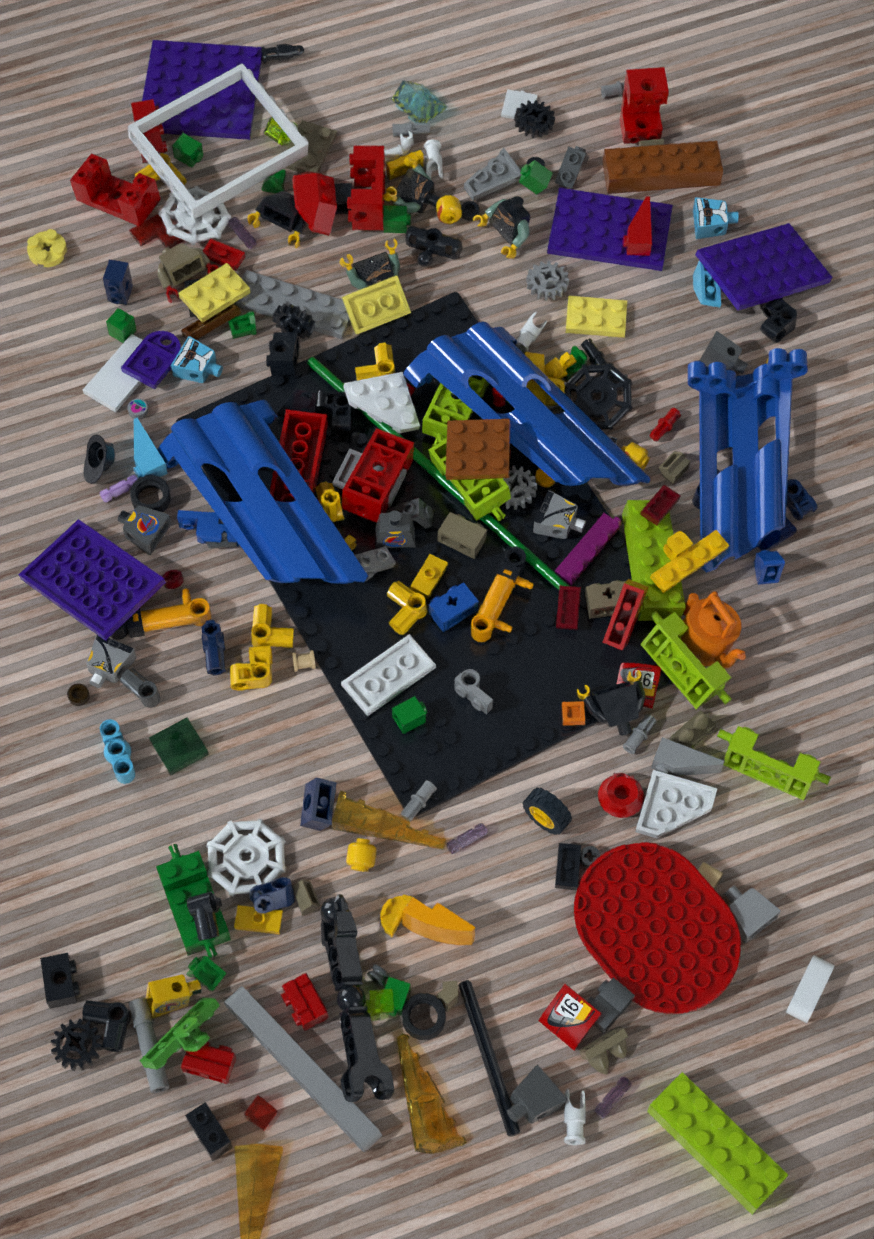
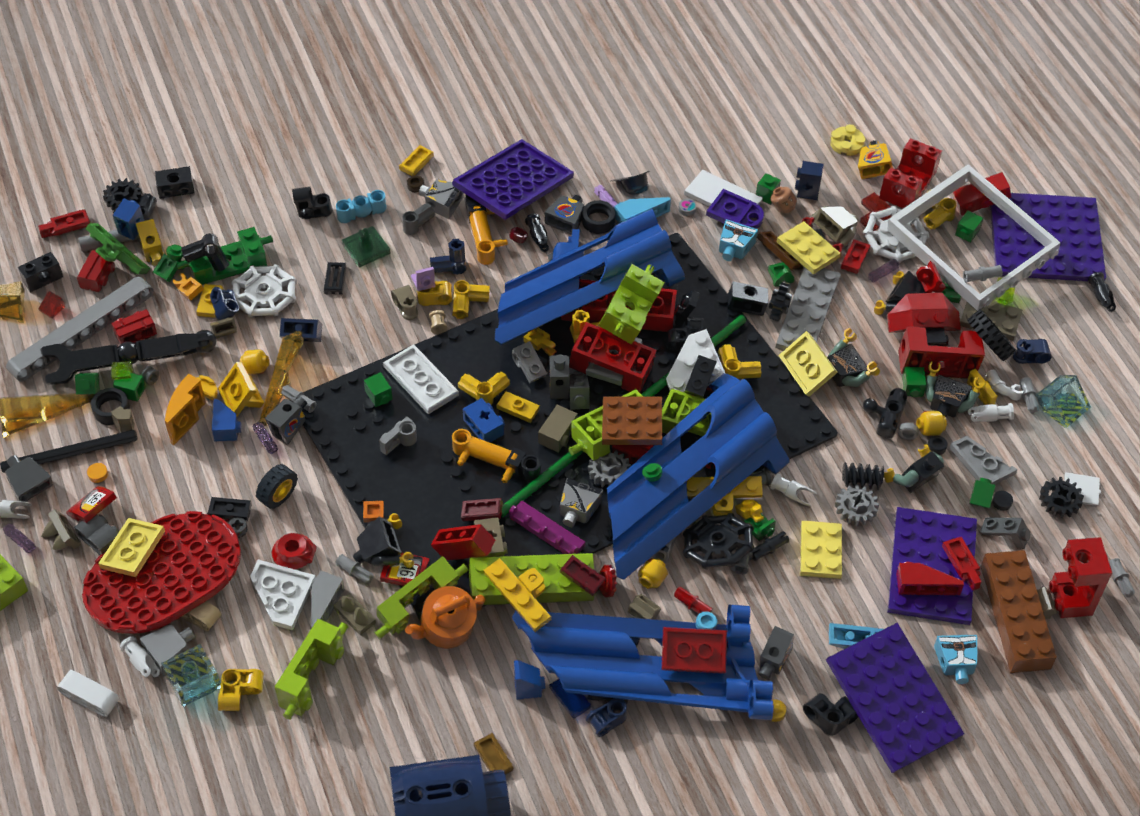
camera: 90 degrees right, 10 degrees down
none -> red hinge [38,209,90,238]
none -> green brick [75,372,100,395]
none -> light orange tile [87,463,108,483]
none -> light yellow plate [98,518,165,577]
none -> blue brick [113,198,144,240]
none -> white piece [120,636,160,677]
none -> clear light blue slope [161,644,221,707]
none -> green plate [166,244,183,261]
none -> light orange plate [173,273,204,301]
none -> blue slope [212,399,242,442]
none -> yellow bracket [218,362,264,417]
none -> yellow piece [218,669,264,711]
none -> dark grey torso [265,396,307,445]
none -> black piece [292,186,333,219]
none -> black tile [324,262,346,295]
none -> dark tan piece [391,285,418,320]
none -> yellow plate [399,145,434,176]
none -> lavender bracket [411,267,435,291]
none -> pearl gold tile [474,733,514,775]
none -> black piece [525,213,549,252]
none -> lime brick [598,264,665,344]
none -> red gear [599,565,617,598]
none -> green plate [642,463,663,482]
none -> red tile [661,627,727,674]
none -> black brick [685,355,717,398]
none -> medium azure tile [696,612,717,630]
none -> nougat head [771,187,797,213]
none -> black piece [842,462,884,490]
none -> yellow torso [858,140,893,179]
none -> light grey tile [898,423,919,440]
none -> red hips [916,261,946,293]
none -> red hinge [942,537,982,591]
none -> light grey pin [963,265,1002,283]
none -> black tyre [967,309,1017,362]
none -> dark blue piece [1013,339,1052,364]

